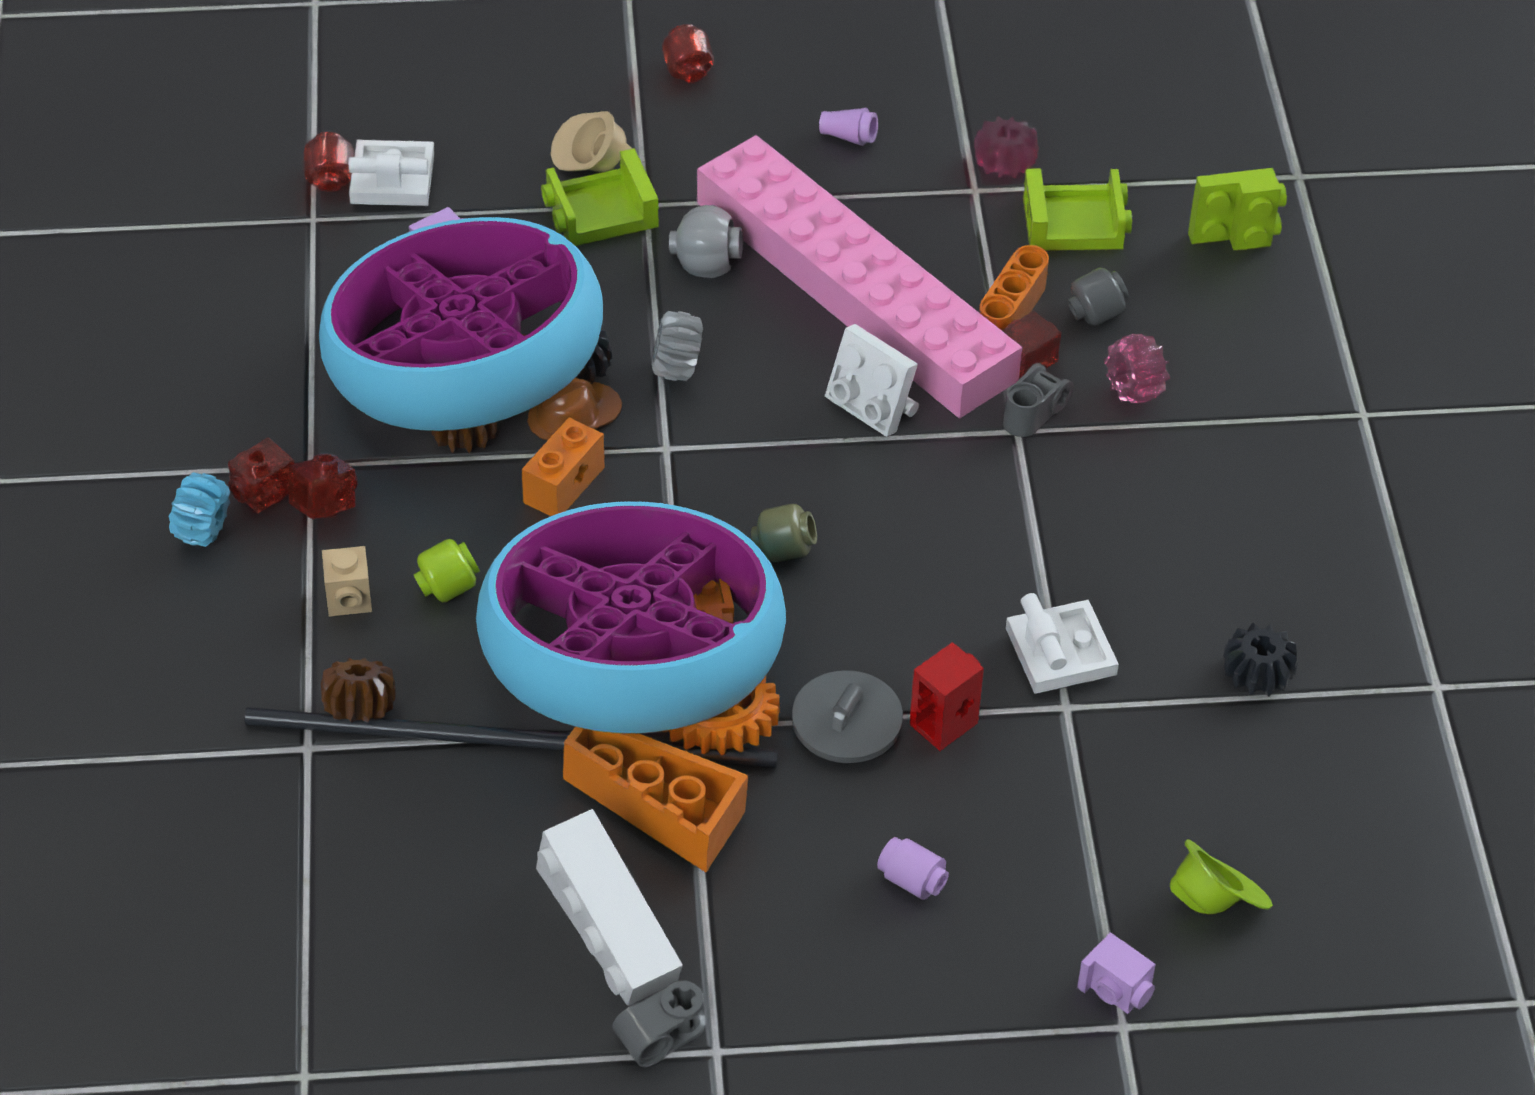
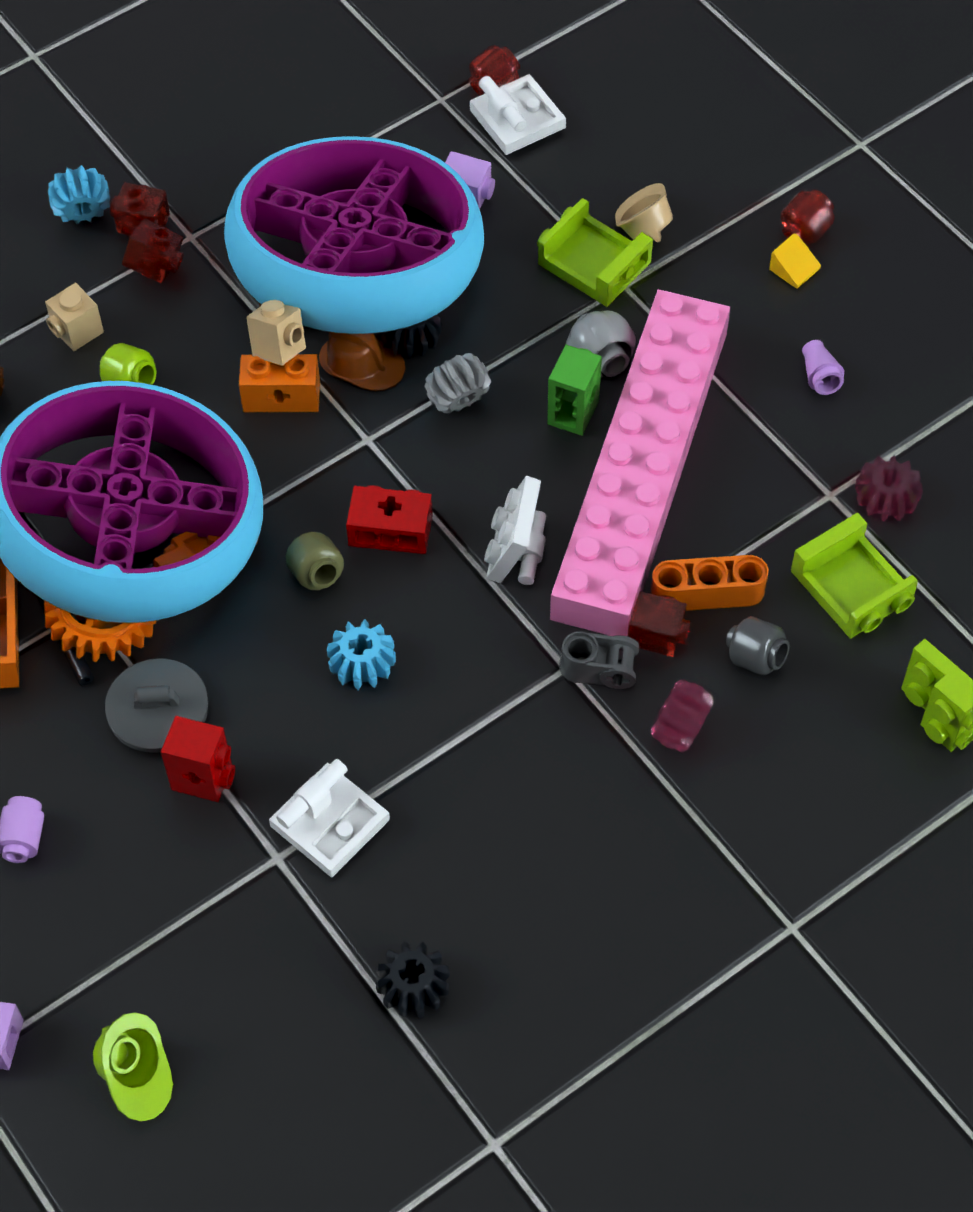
camera: 60 degrees right, 10 degrees up
none -> tan brick [246,300,306,366]
none -> medium azure gear [327,619,396,690]
none -> red brick [346,485,433,554]
none -> bright green brick [547,345,602,436]
none -> yellow slope [769,233,821,289]

